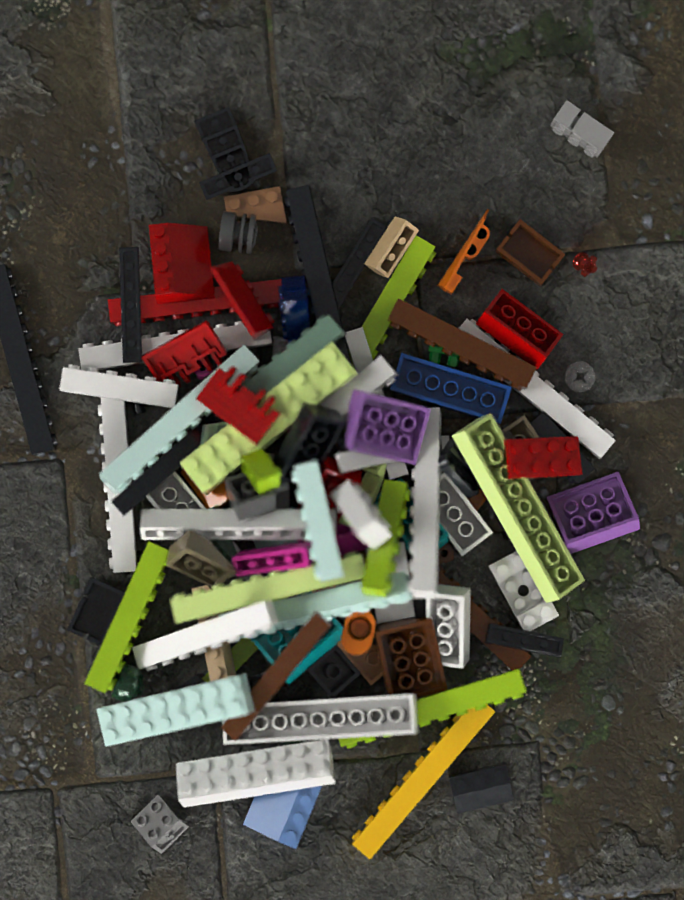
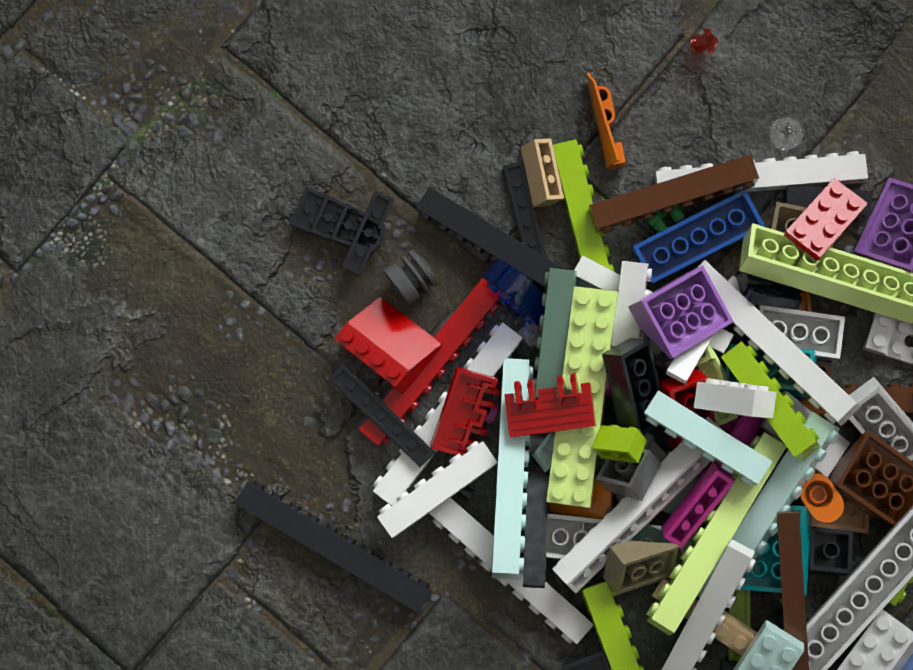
camera: 35 degrees left, 5 degrees down
red slope [211,261,274,340] -> none
medium nougat wing [224,186,287,224] -> none
red brick [476,289,564,370] -> none
reddish brown piece [495,219,565,287] -> none

